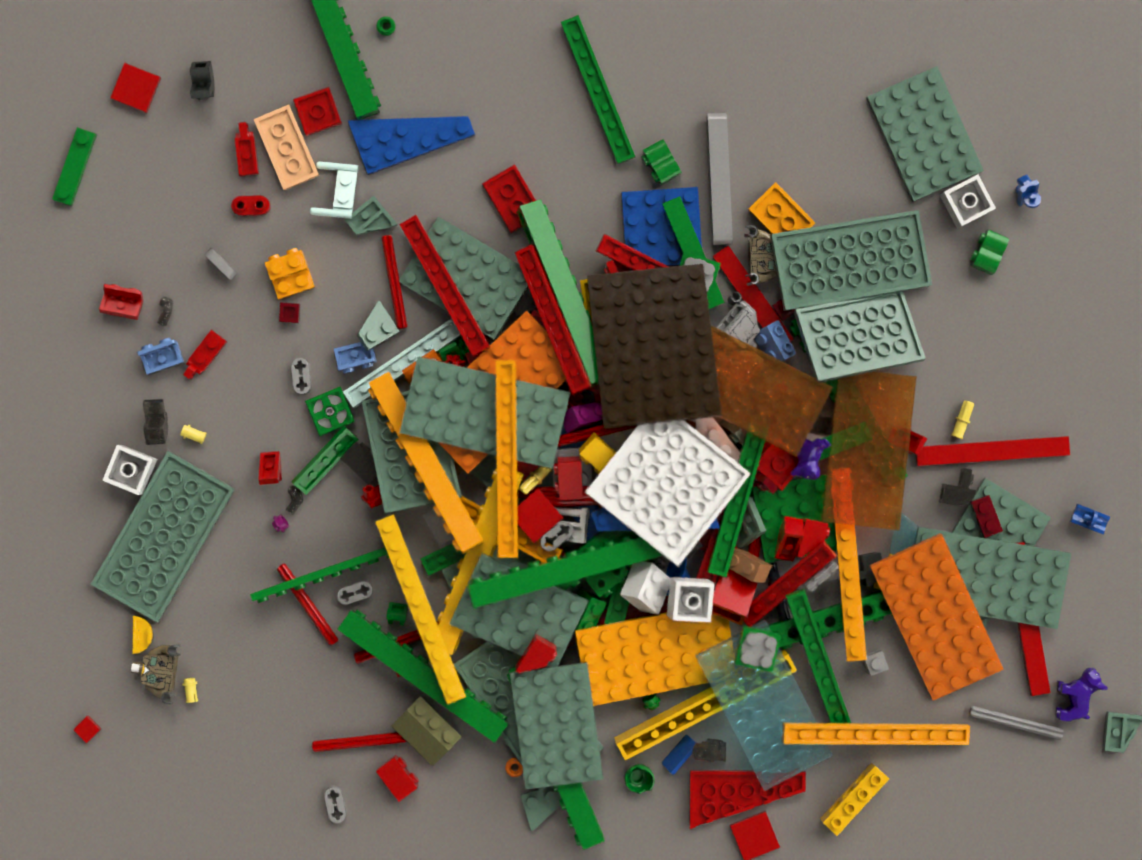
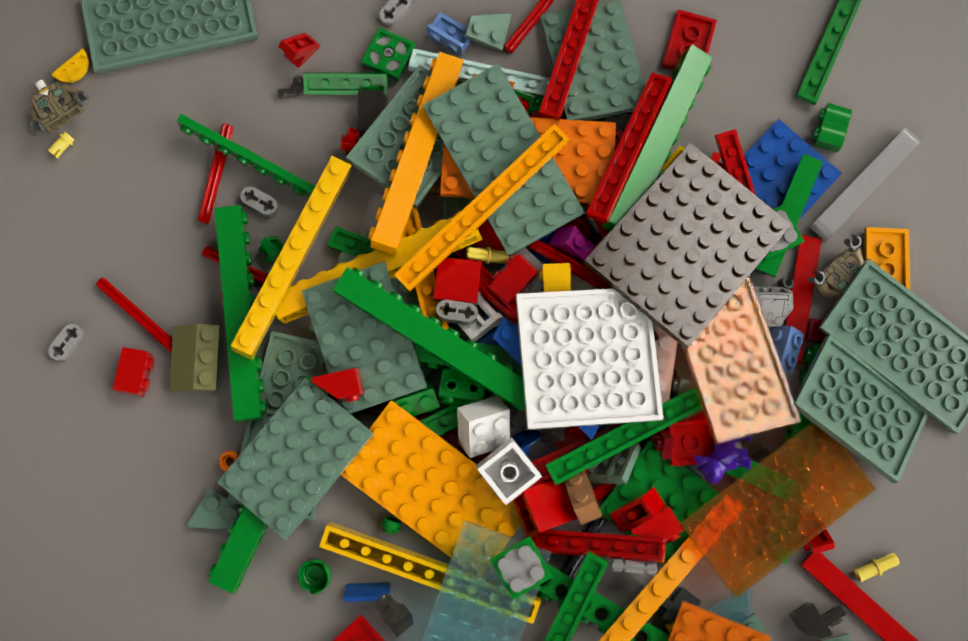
camera: 50 degrees right, 10 degrees down
magenta plate [272,514,289,532] -> none

